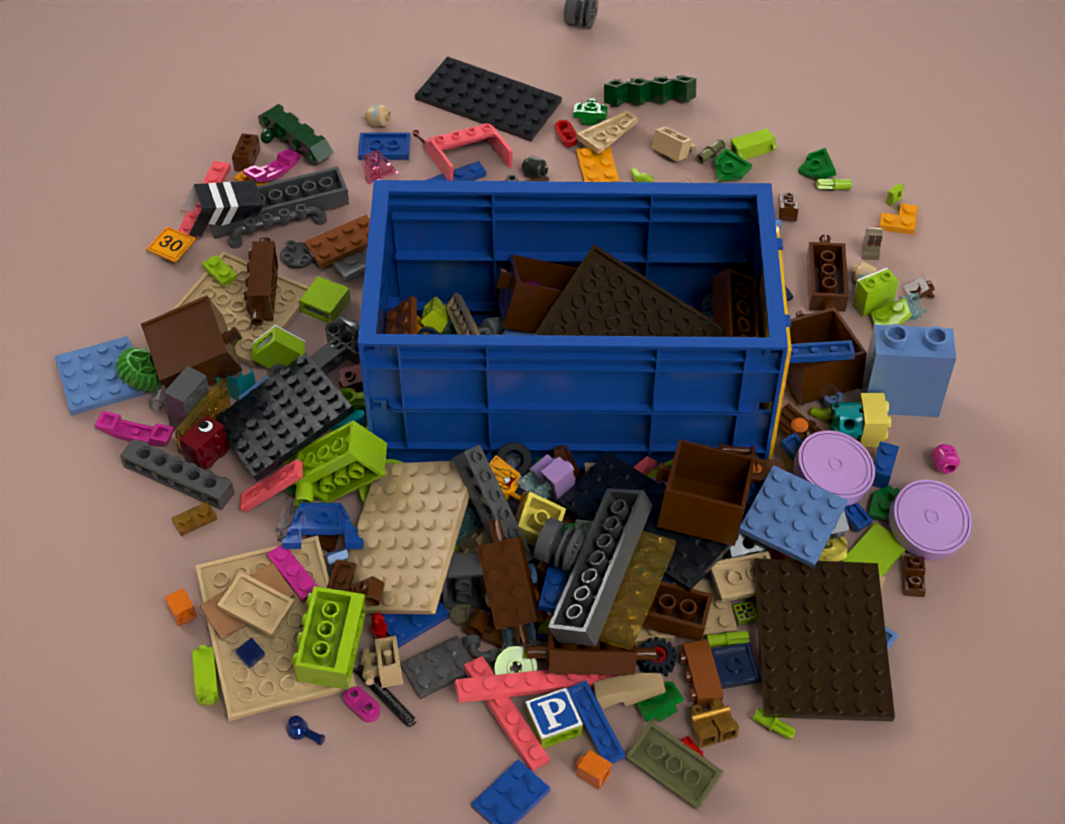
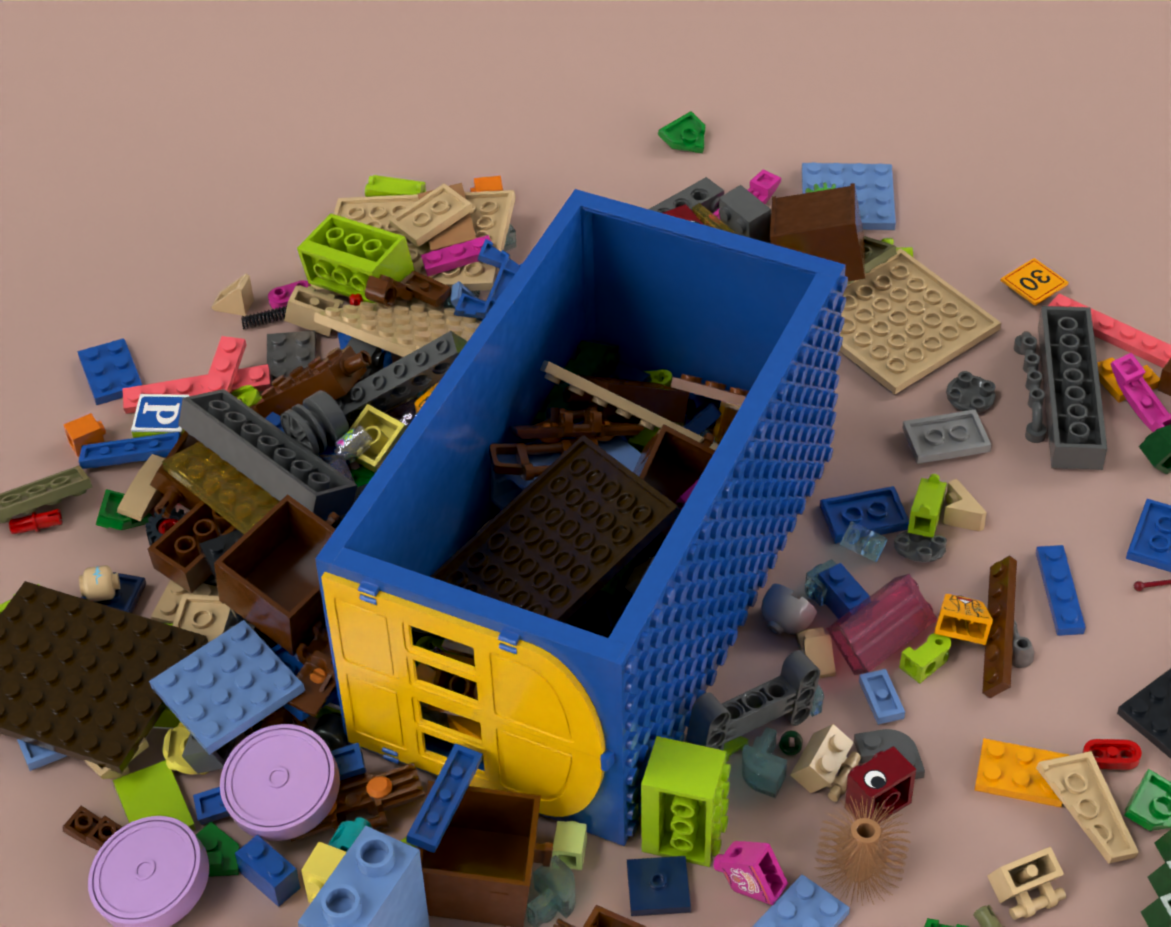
camera: 115 degrees right, 5 degrees down
black sticker [181,180,264,236] -> none
lime plate [201,255,238,288] -> none
clear blue plate [235,638,266,669] -> none
reddish brown brick [244,237,279,326] -> none
clear blue bar [286,716,325,745] -> none
lime piece [299,276,351,324] -> none
dark orange plate [304,215,370,269] -> none
clear pink wing [363,150,398,185] -> none
coral windscreen [424,123,513,181] -> none
pearl dark grey head [522,155,548,179] -> none
lime arm [630,168,654,182] -> none
dark orange brick [679,639,724,709] -> none
pearl gold hips [690,698,739,749] -> none
lime axle [707,631,750,647] -> none
none -> tan head [79,565,120,602]
none -> tan slope [211,273,254,316]
none -> clear brick [334,425,374,463]
none -> green plate [658,111,706,153]

